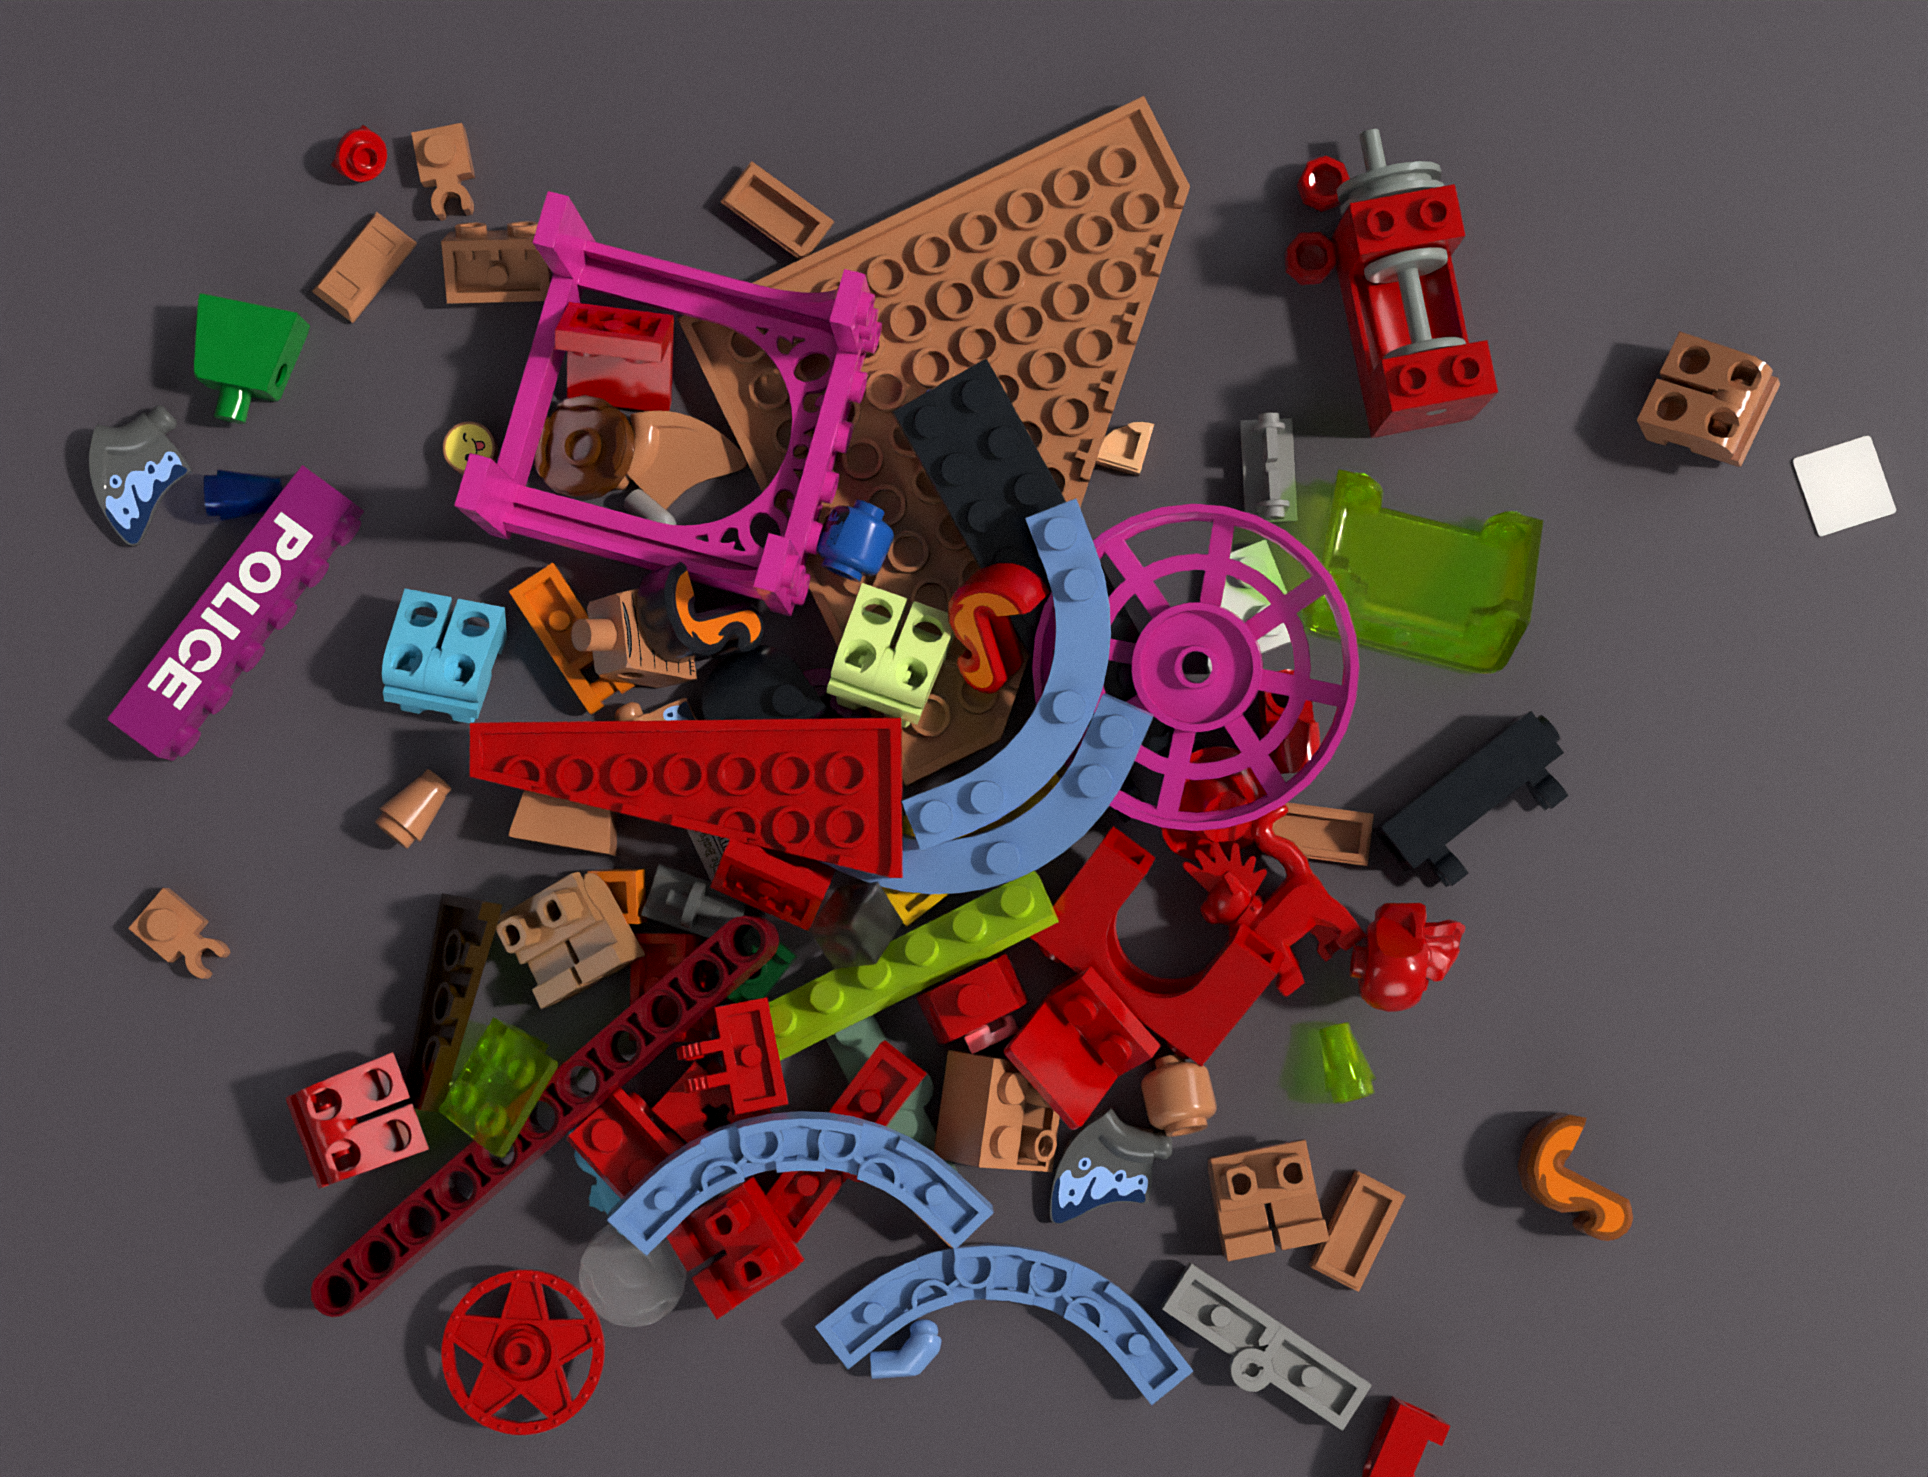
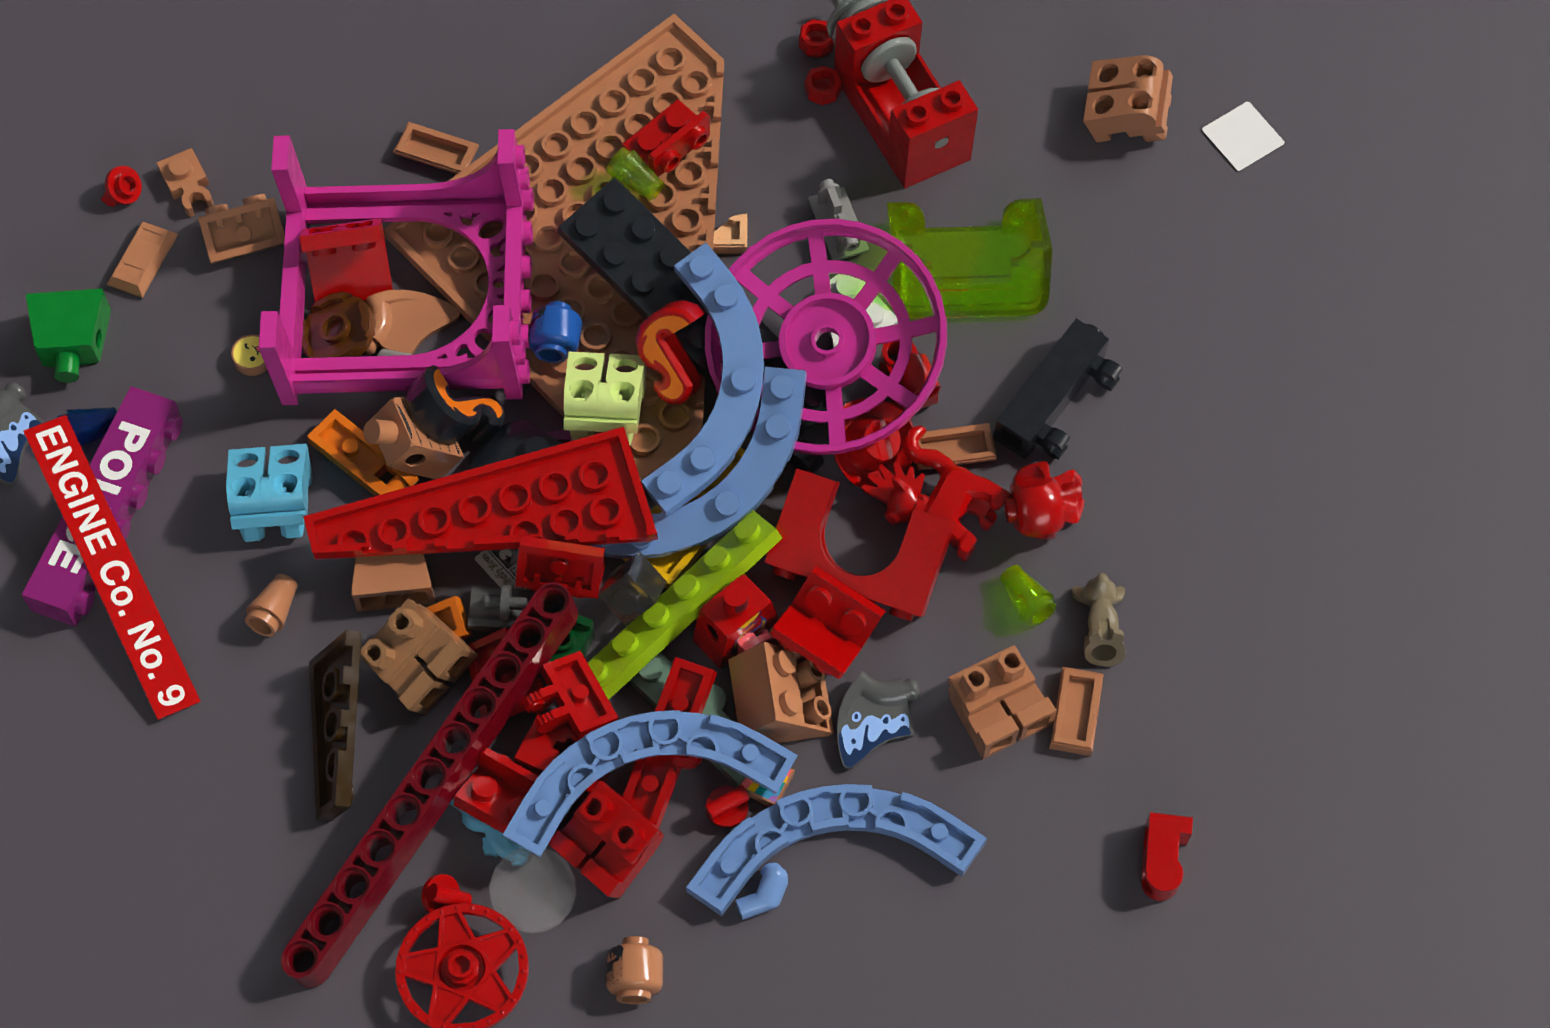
camera: 15 degrees left, 20 degrees down
nougat plate [128,888,231,979] -> none
hips [285,1052,429,1189] -> none
clear neon green bracket [438,1017,558,1158] -> none
nougat head [1141,1054,1217,1137] -> none
light grey hinge [1160,1262,1372,1431] -> none
dark orange animal [1517,1112,1633,1241] -> none
none -> red sticker [23,415,201,720]
none -> red plate [421,874,472,914]
none -> nougat head [605,936,664,1005]
none -> clear neon green cone [606,147,665,201]
none -> red bracket [622,99,710,180]
none -> red plate [704,785,750,829]
none -> dark tan animal [1072,573,1126,667]

